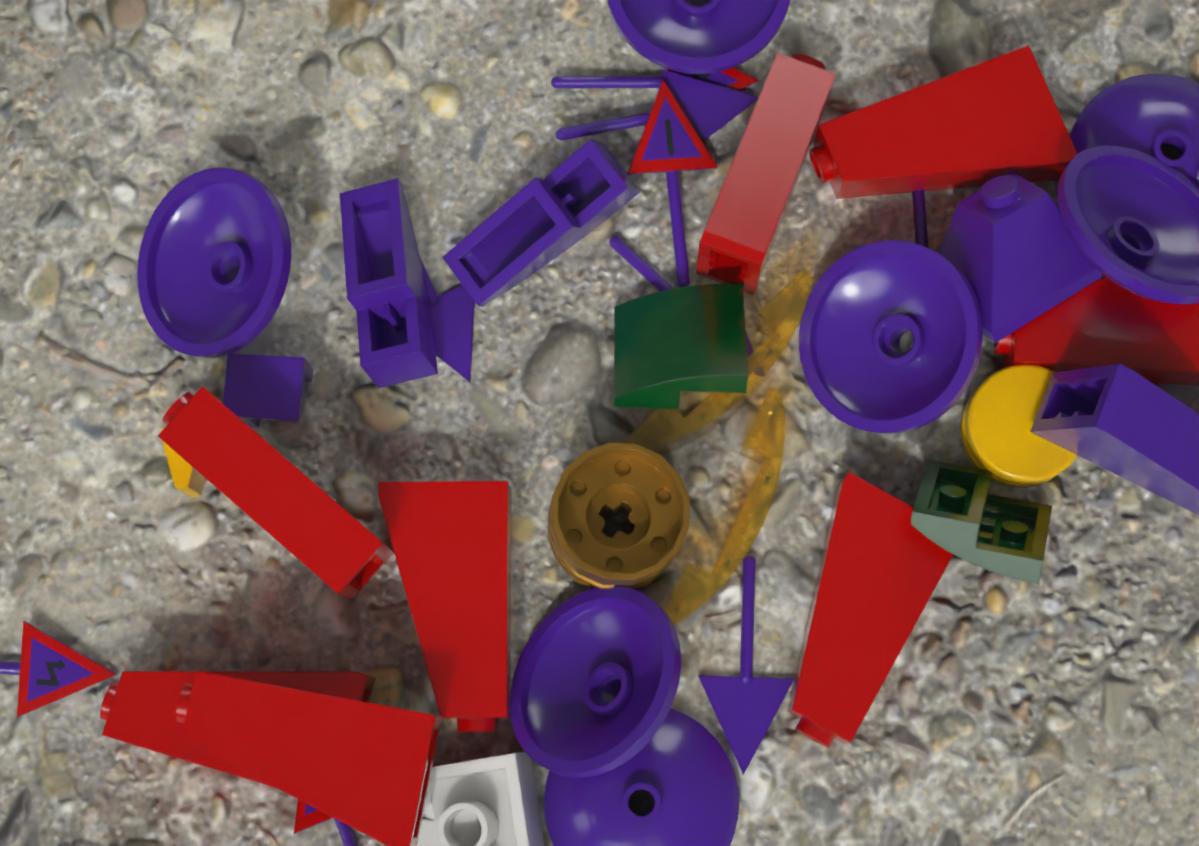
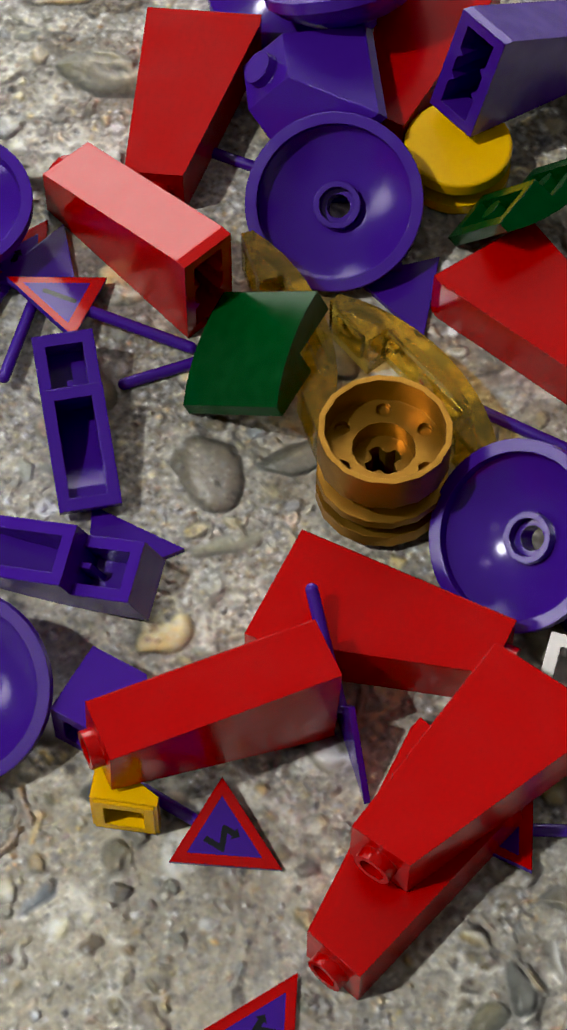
camera: 70 degrees left, 20 degrees down
none -> piece [141,777,283,872]
none -> dark purple piece [305,583,371,804]
none -> dark purple piece [363,257,440,341]

